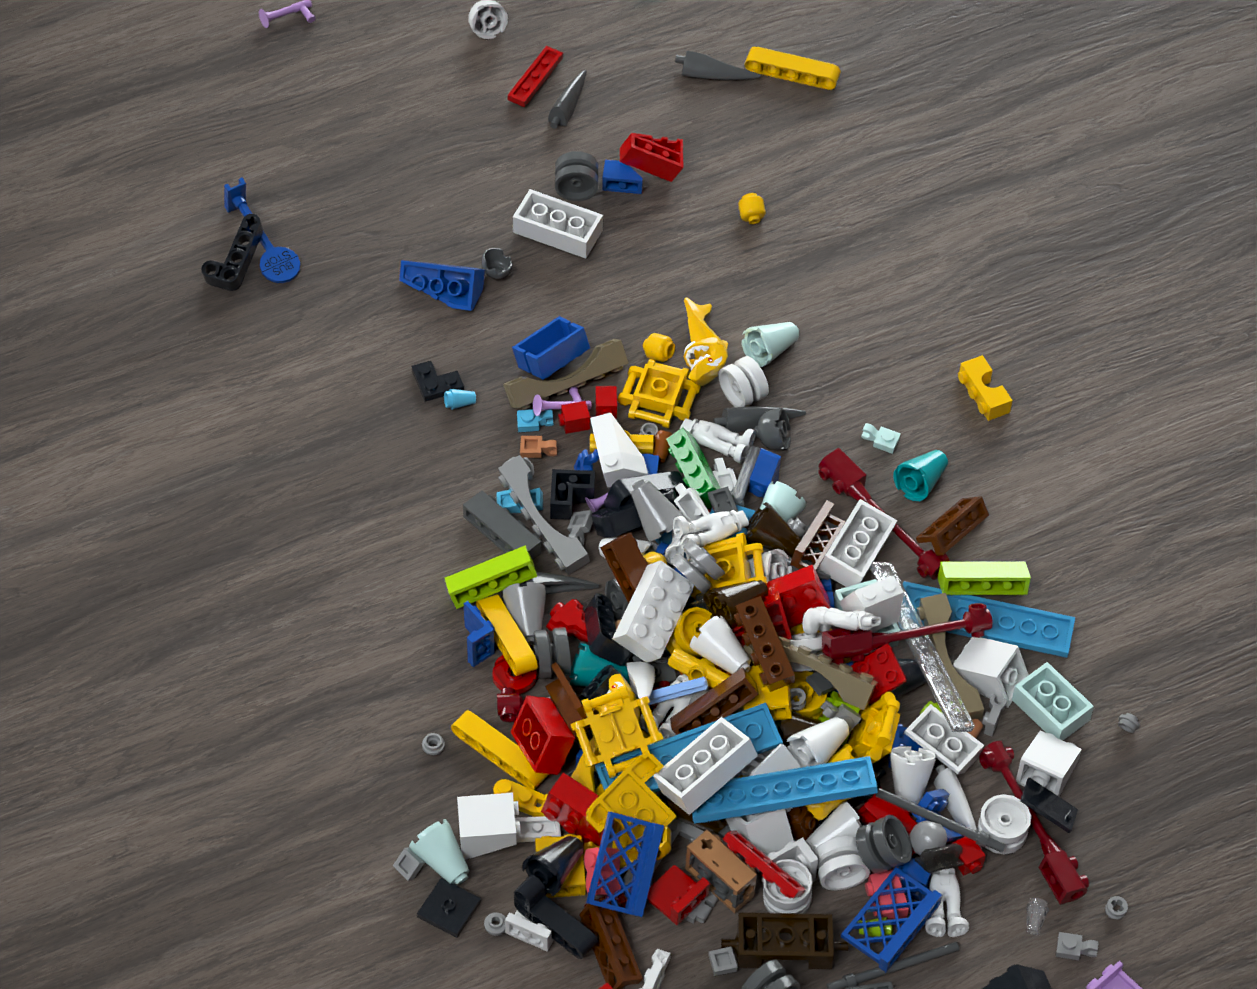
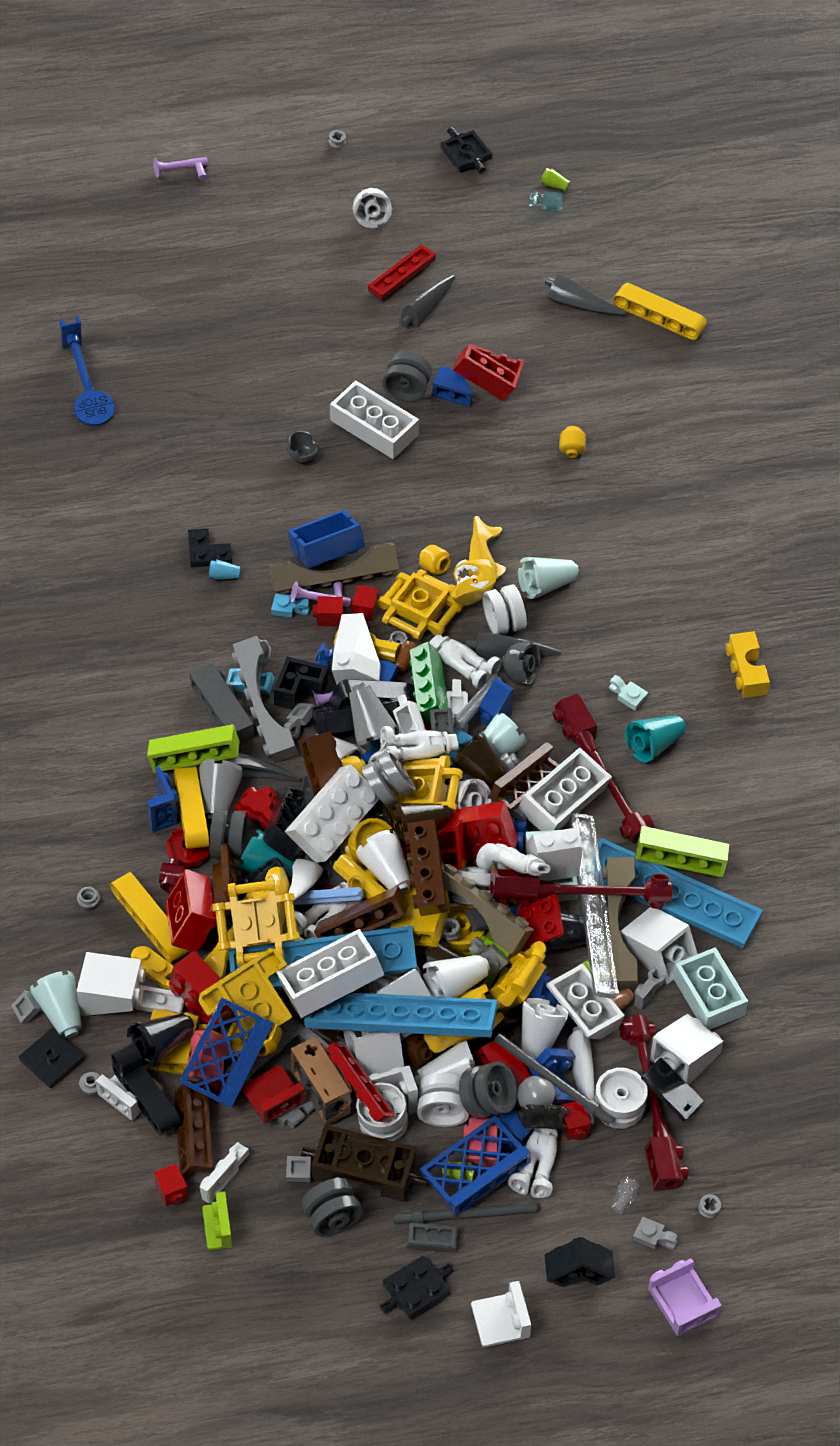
camera: 15 degrees right, 0 degrees up
black beam [201,214,263,291] -> none
blue wedge [399,260,485,311] -> none
nougat plate [520,436,557,458] -> none
reddish brown fence [916,496,989,556] -> none
light grey plate [1118,713,1140,733] -> none

